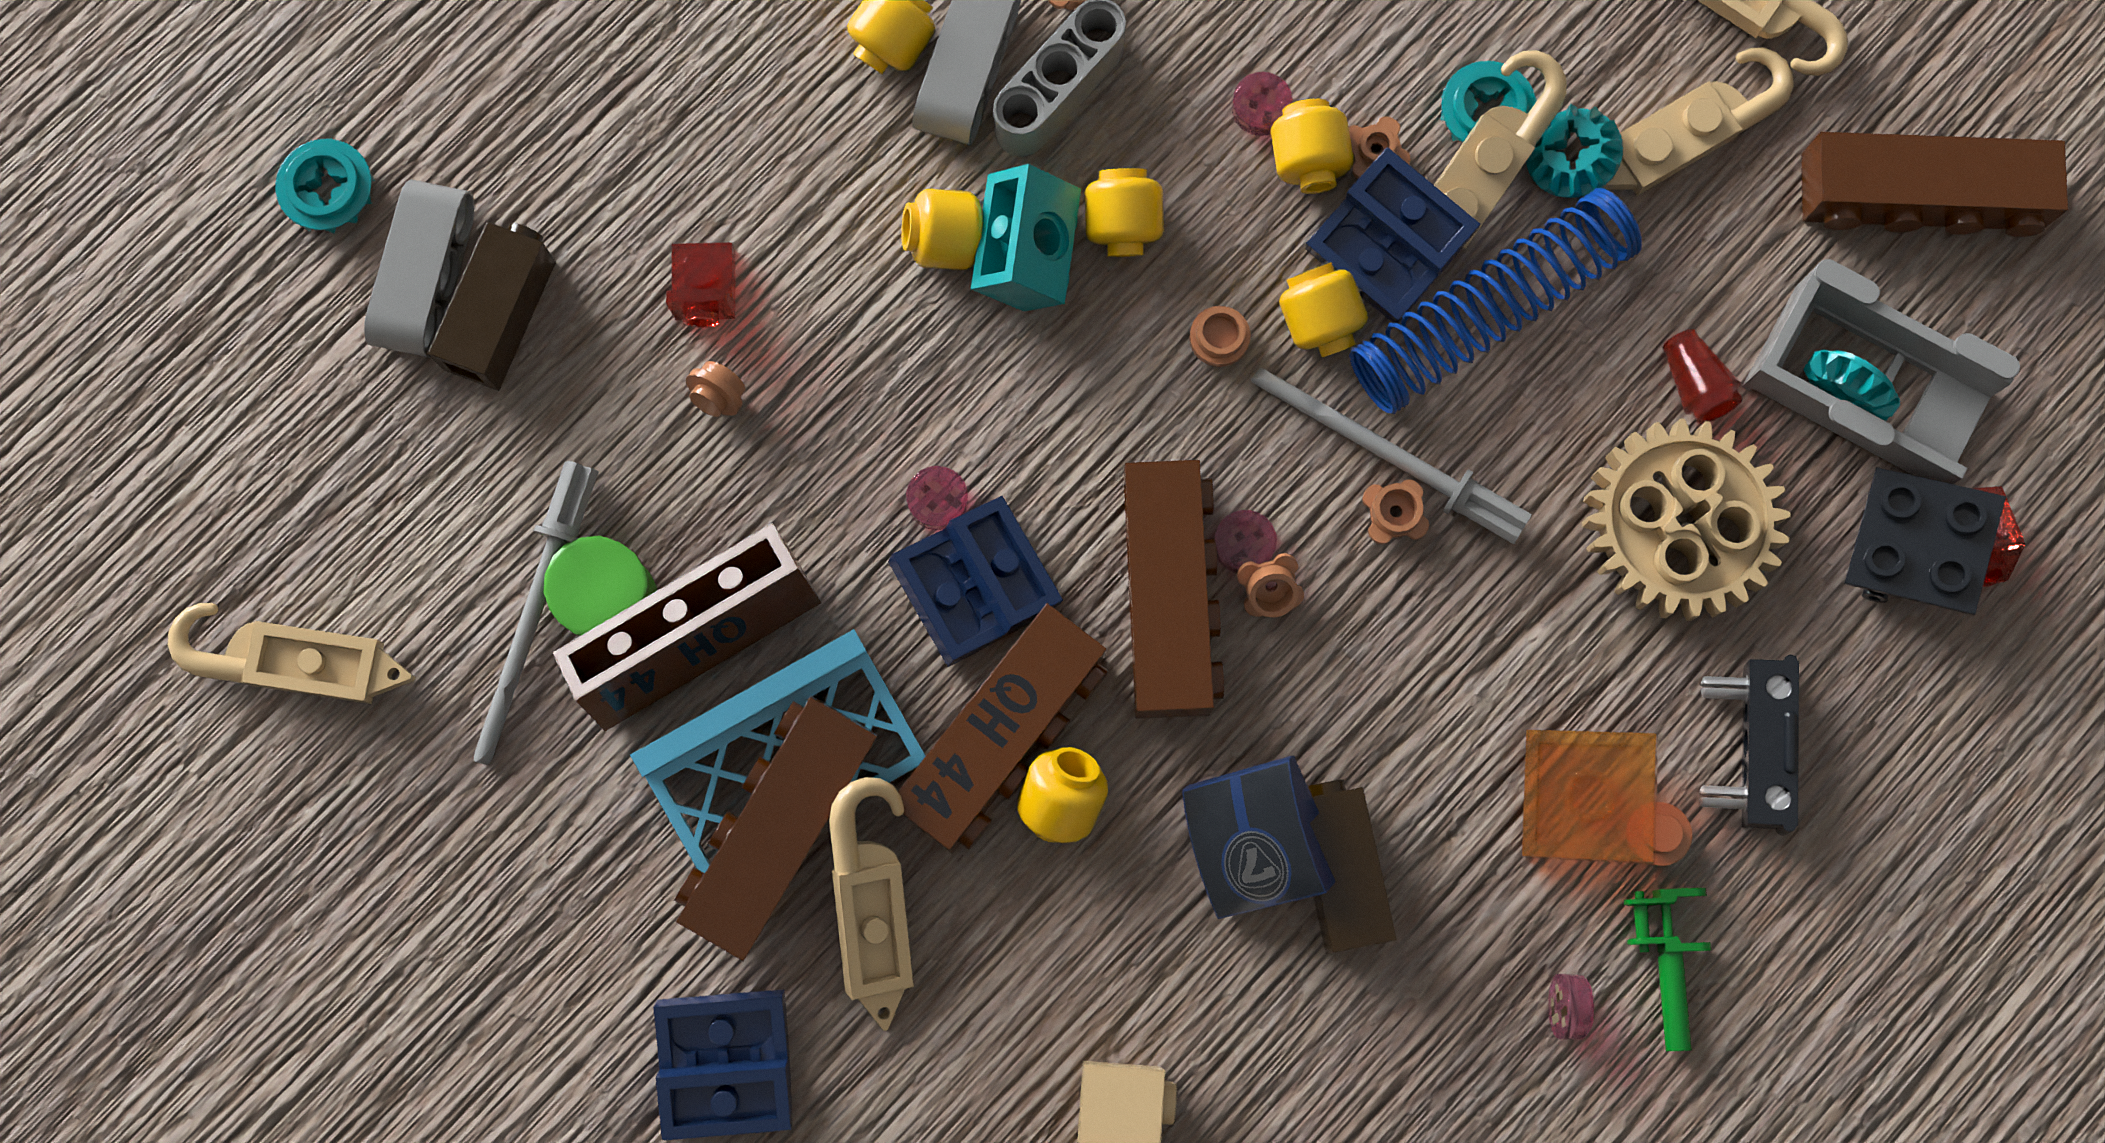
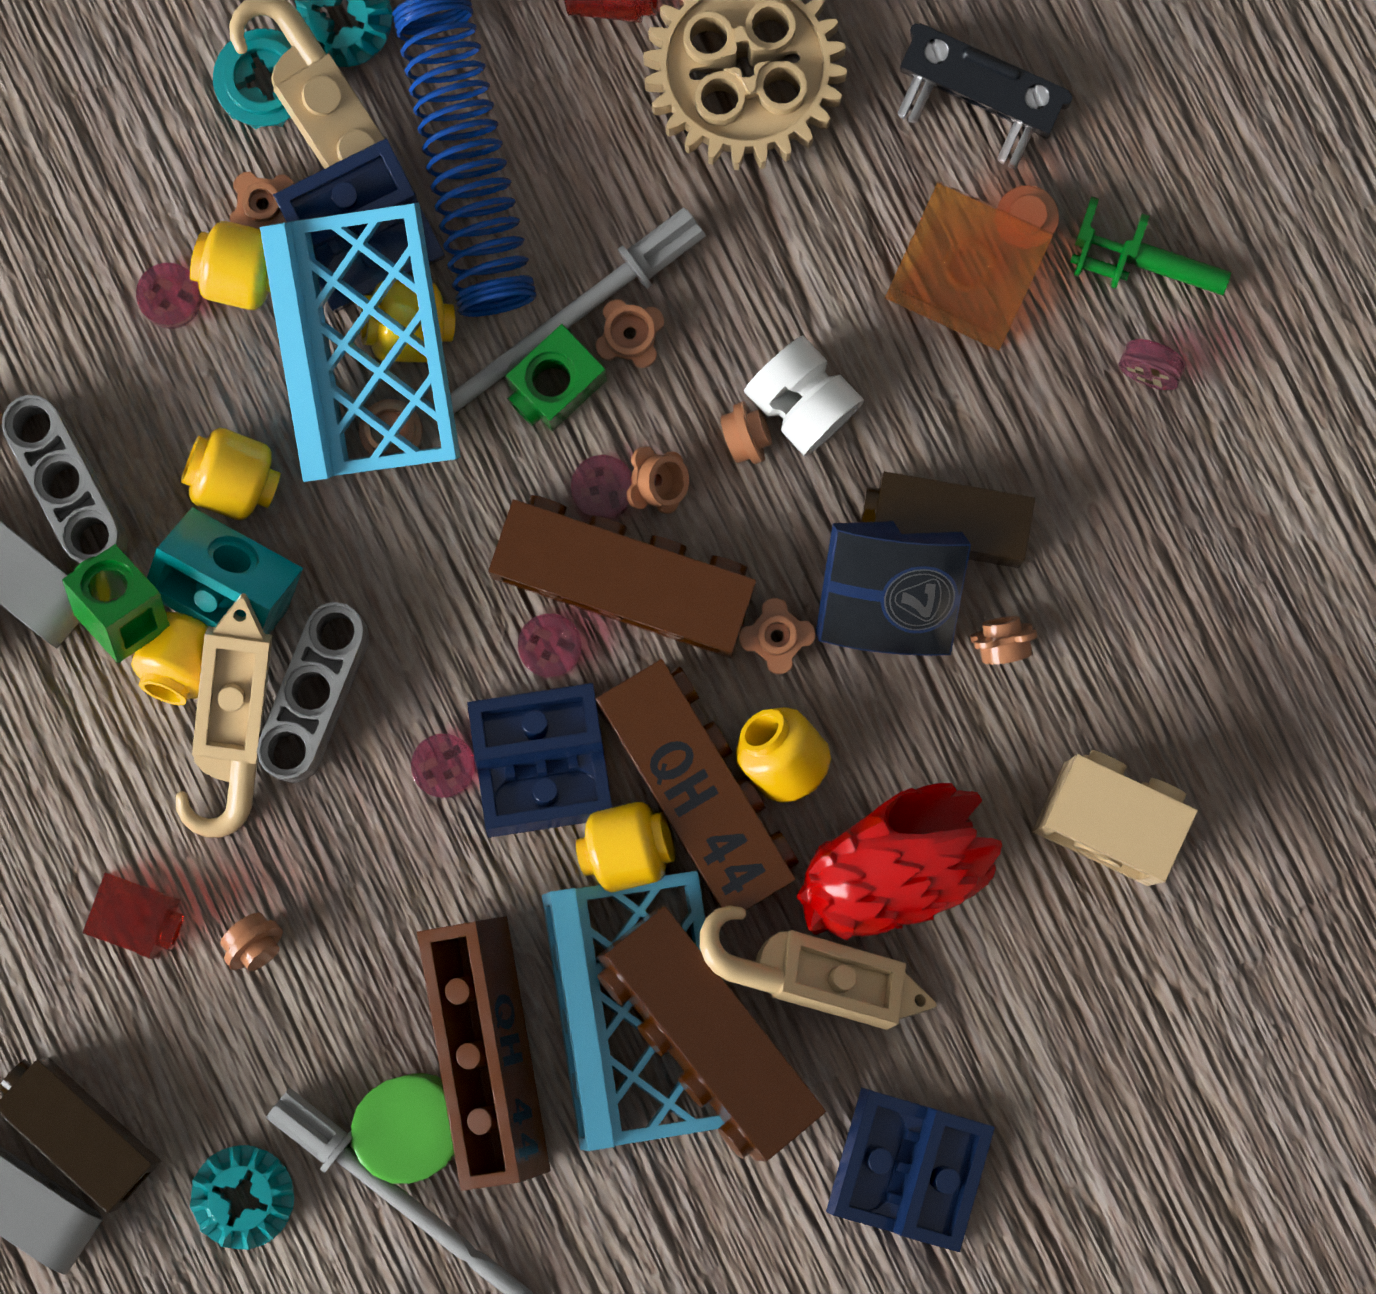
camera: 70 degrees left, 5 degrees up
none -> green brick [62,544,170,663]
none -> tan plate [176,593,273,838]
none -> teal gear [190,1145,294,1250]
none -> light grey beam [257,602,369,783]
none -> medium azure fence [260,202,461,482]
none -> green brick [506,324,607,431]
none -> clear pink tile [518,614,582,679]
none -> yellow head [576,802,675,892]
none -> nougat plate [721,401,772,464]
none -> nougat plate [739,598,815,674]
none -> white wheel [744,335,864,457]
none -> red head [796,783,1002,941]
none -> nougat plate [970,616,1037,665]

